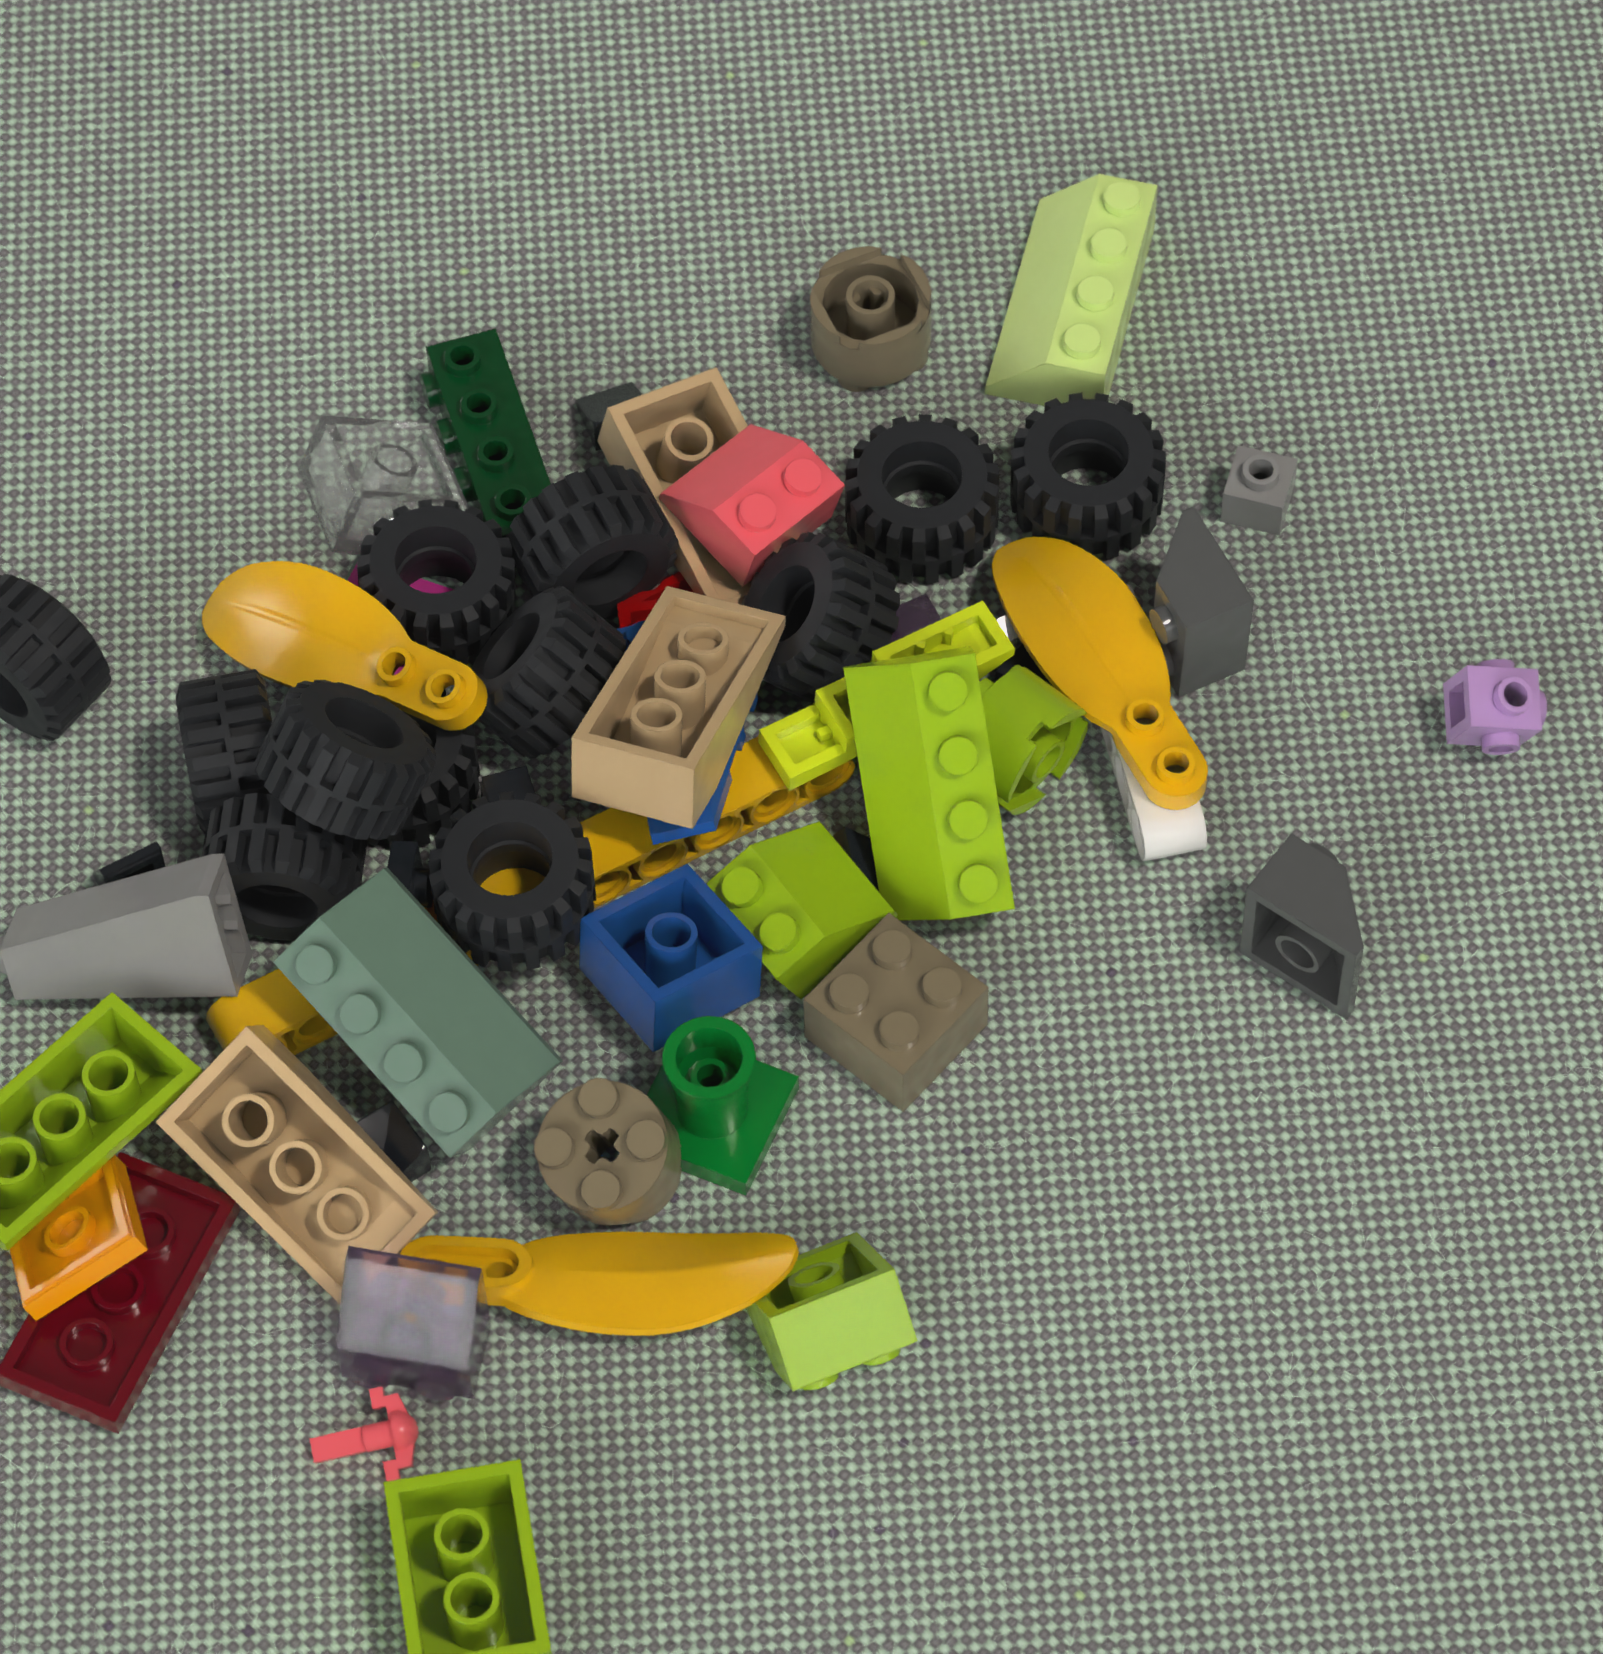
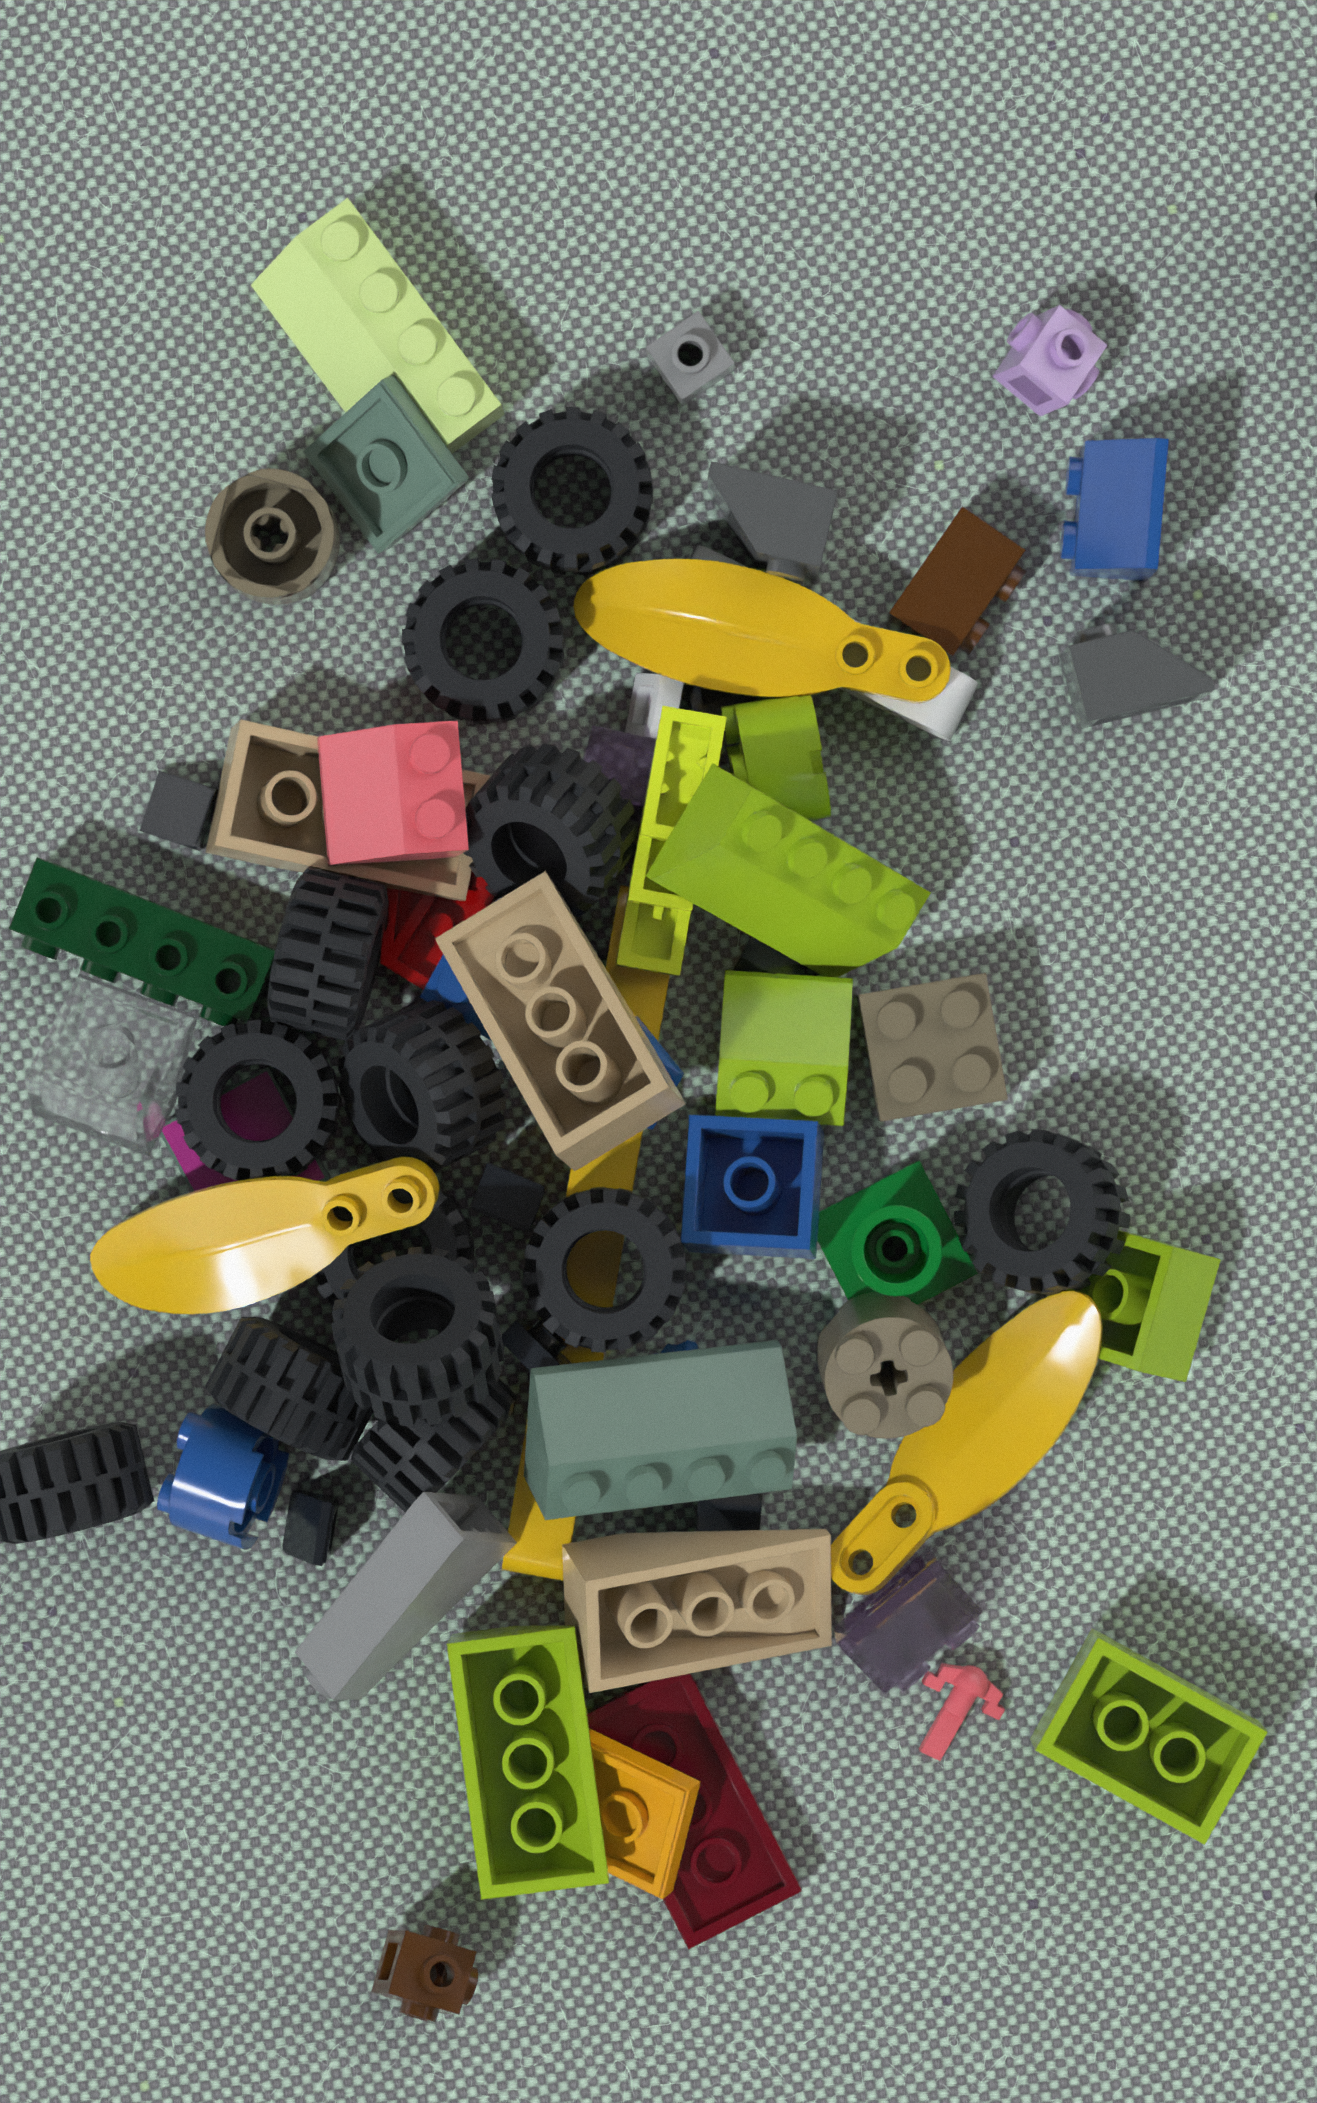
camera: 55 degrees left, 30 degrees up
none -> blue brick [157,1404,289,1550]
none -> sand green tile [303,375,470,554]
none -> reddish brown brick [887,506,1027,661]
none -> black tyre [954,1129,1130,1295]
none -> blue slope [1060,438,1169,582]

